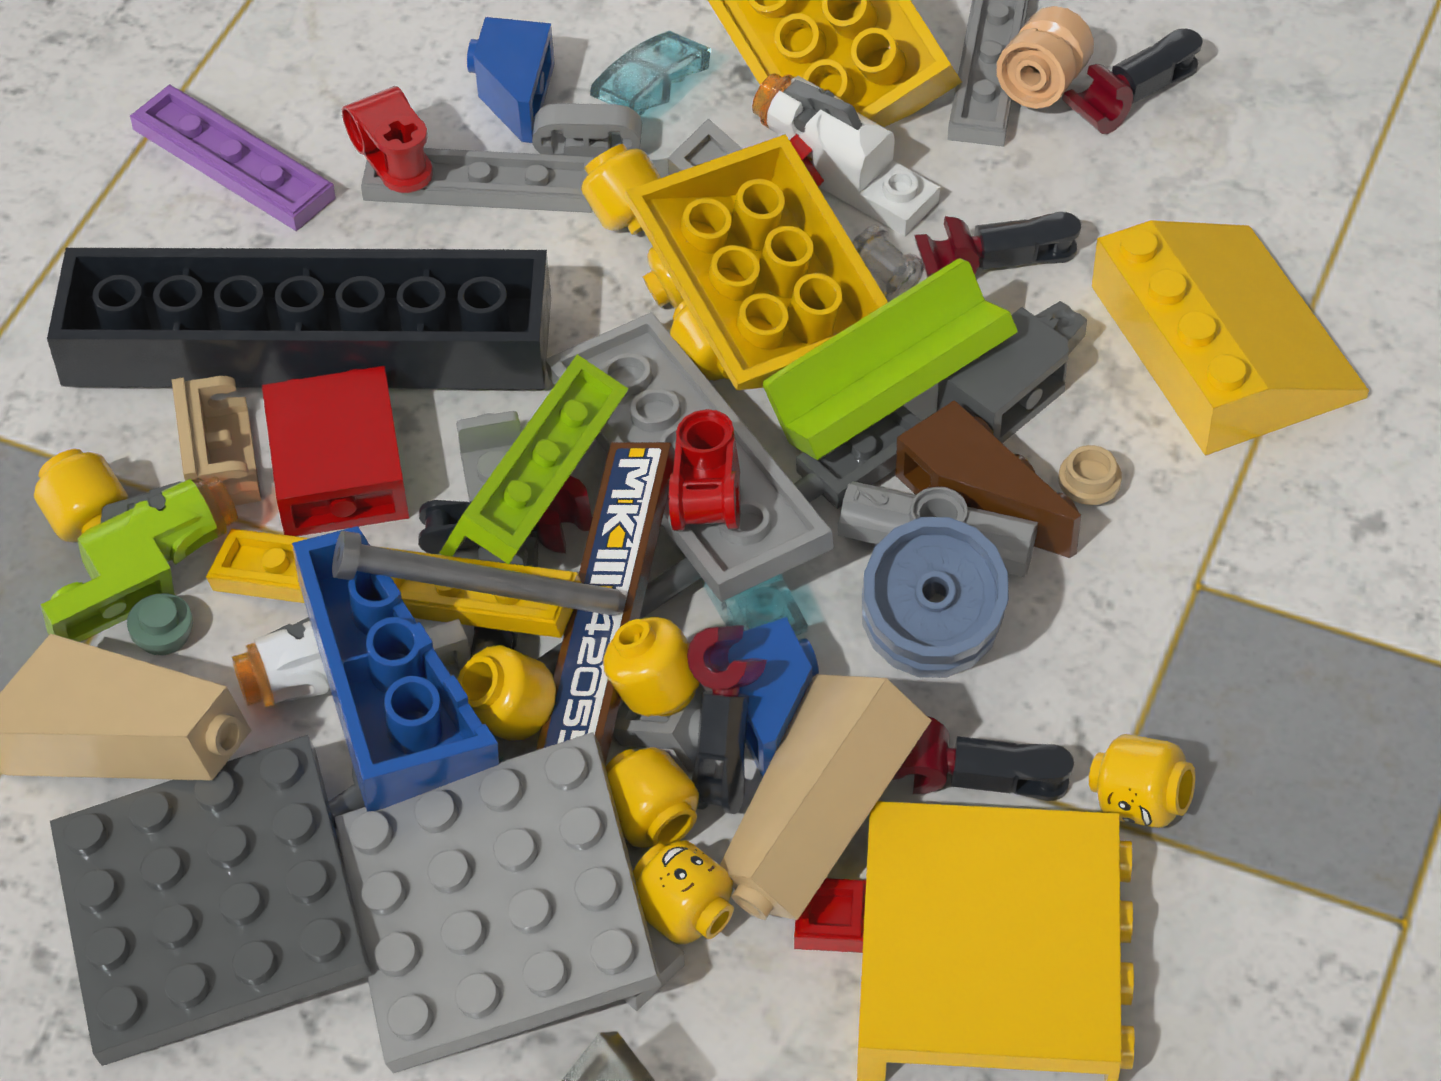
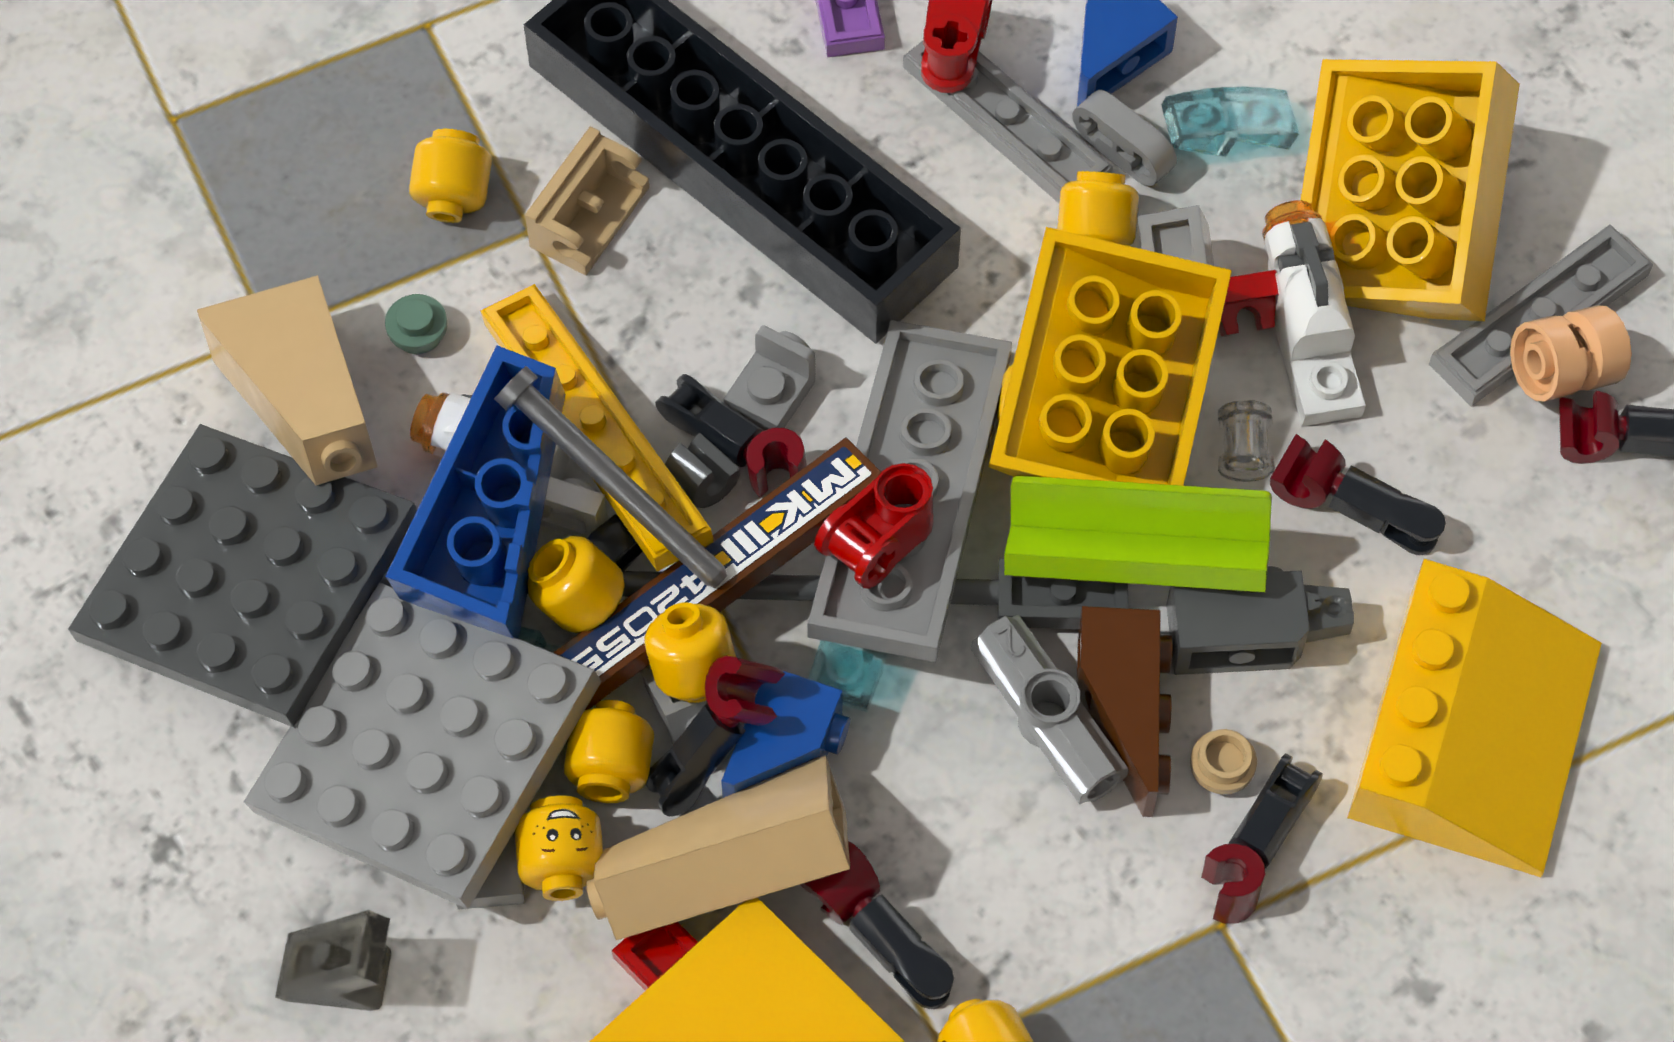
camera: 40 degrees right, 10 degrees up
lime plate [40,476,238,642] -> none
red panel [262,366,409,537] -> none
lime panel [439,354,629,564] -> none
sand blue wheel [862,517,1009,678] -> none
none -> piece [1201,753,1323,924]

